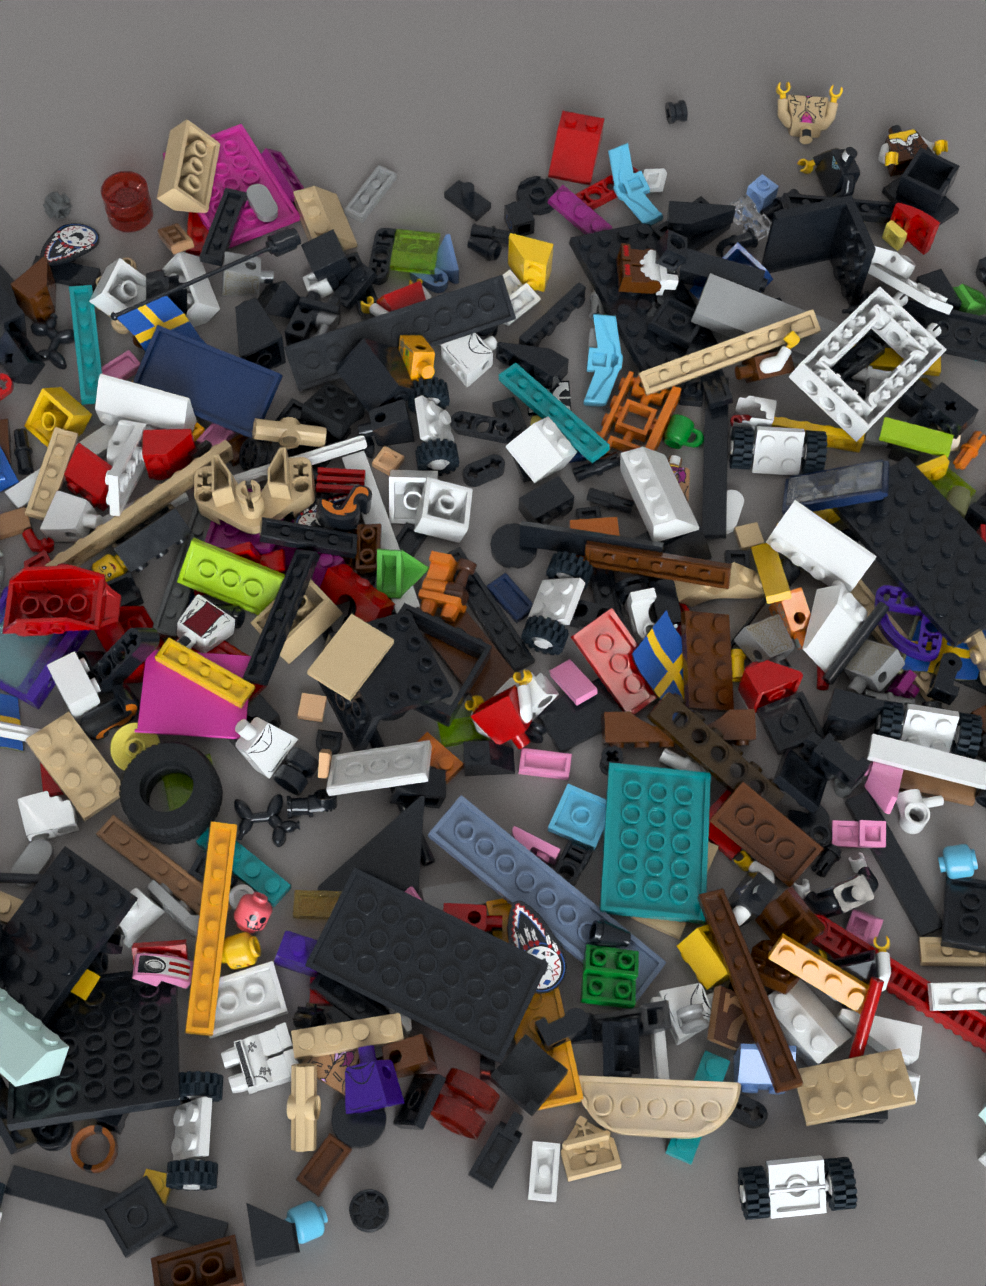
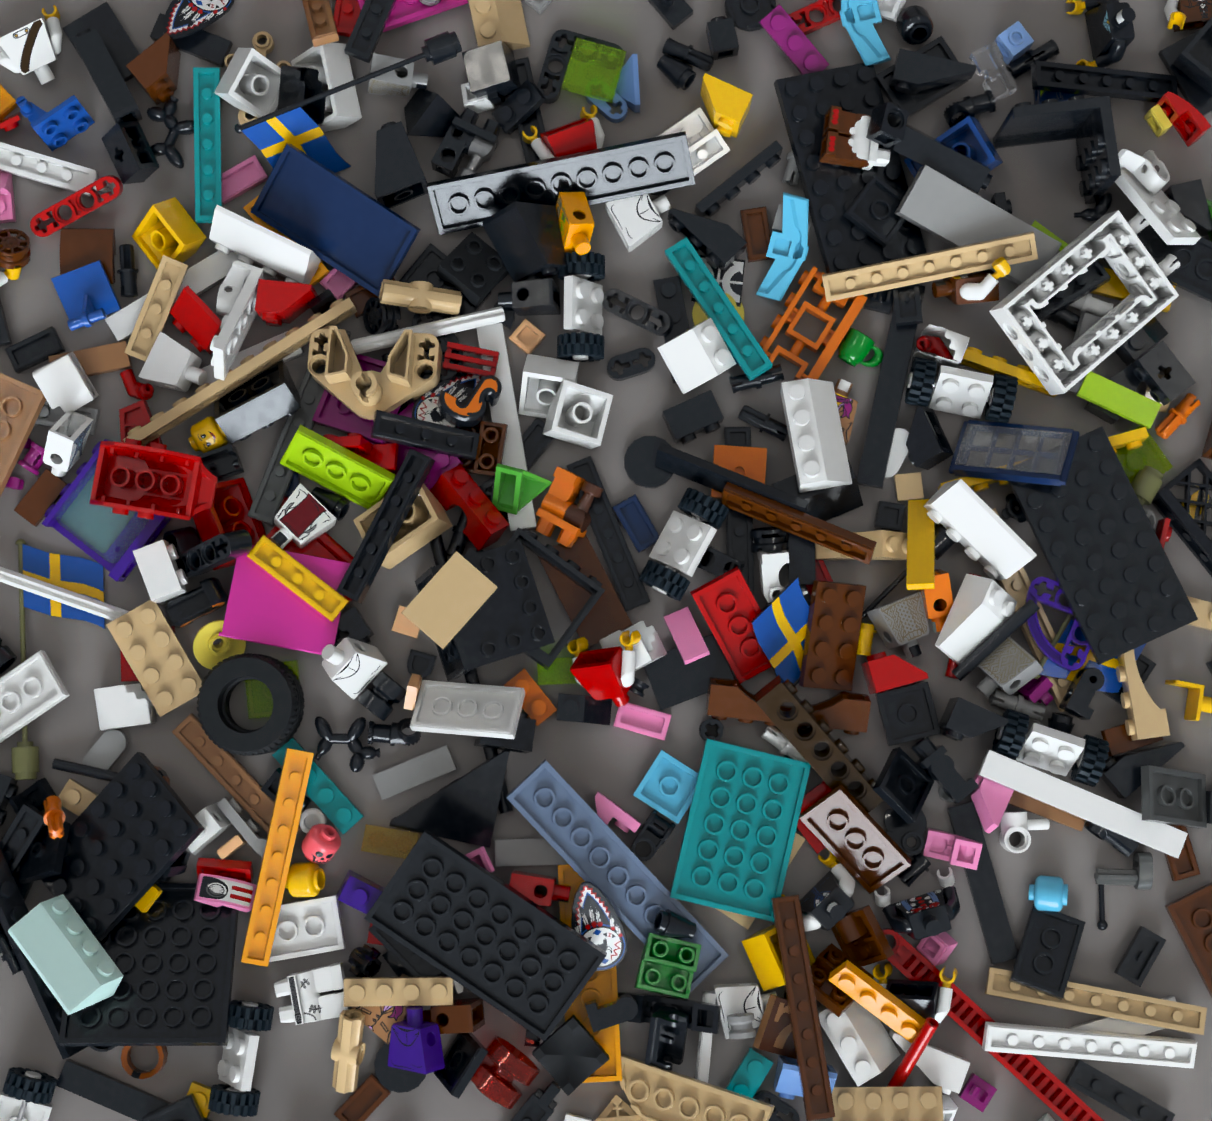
camera: 10 degrees right, 20 degrees up
none -> light nougat tile [217,834,247,860]
none -> light grey tile [372,745,457,800]
none -> reddish brown tile [740,206,773,263]
none -> black head [896,5,933,45]
none -> black slope [906,406,954,470]
none -> magenta tile [958,1073,997,1112]

